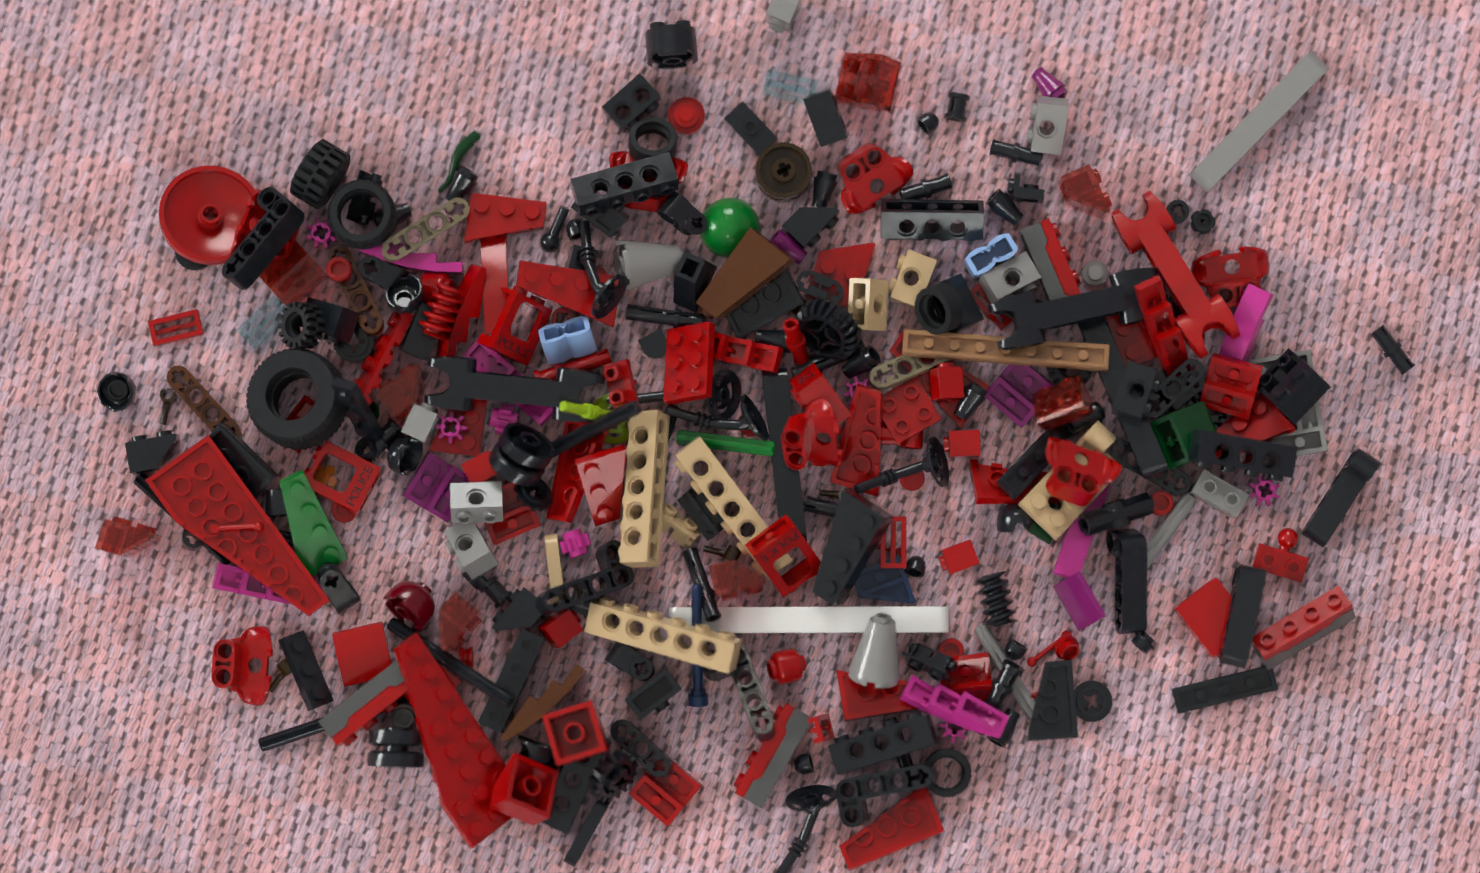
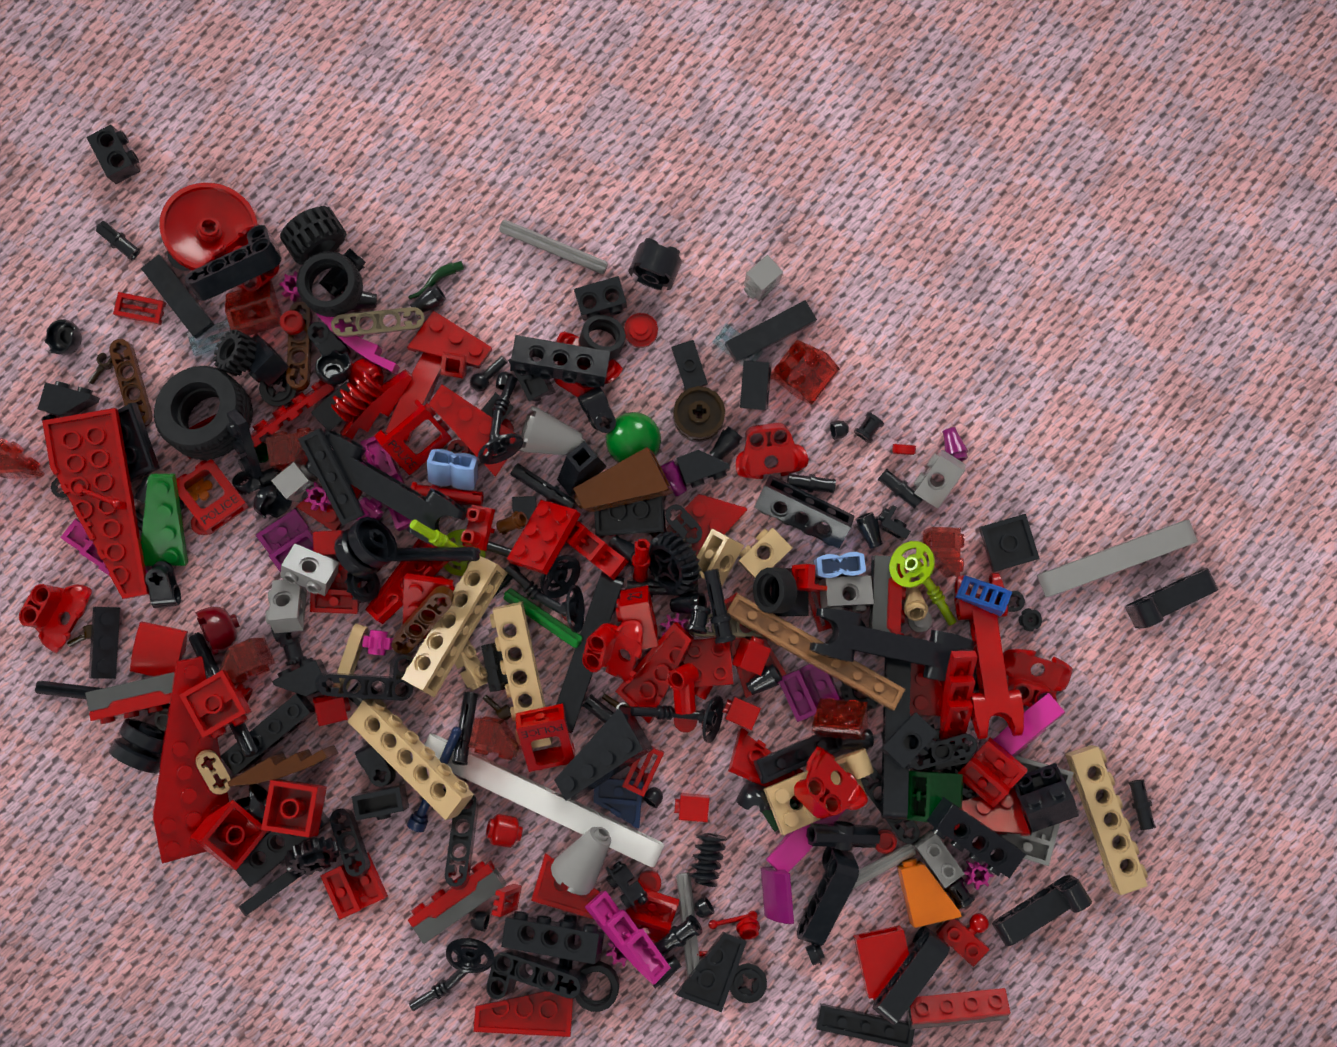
camera: 20 degrees right, 0 degrees up
none -> black brick [86,125,140,184]
none -> black axle [96,221,140,261]
none -> black tile [141,254,215,339]
none -> red plate [179,670,252,739]
none -> tan beam [196,750,231,794]
none -> black tile [298,428,366,526]
none -> reddish brown beam [391,586,454,654]
none -> red slope [440,352,467,379]
none -> reddish brown pin [496,511,527,535]
none -> light grey axle [499,220,608,274]
none -> red piece [667,663,699,715]
none -> black bush [686,605,711,634]
none -> black pin [703,569,736,644]
none -> black tile [725,300,817,364]
none -> red panel [791,564,827,592]
none -> lime dish [889,541,957,626]
none -> red tile [892,444,916,455]
none -> orange slope [897,859,962,928]
none -> tan cone [904,587,928,621]
none -> black bush [944,877,975,909]
none -> blue slope [955,575,1012,616]
none -> black plate [979,514,1040,572]
none -> tan brick [1065,745,1148,895]
none -> black beam [1125,568,1219,628]

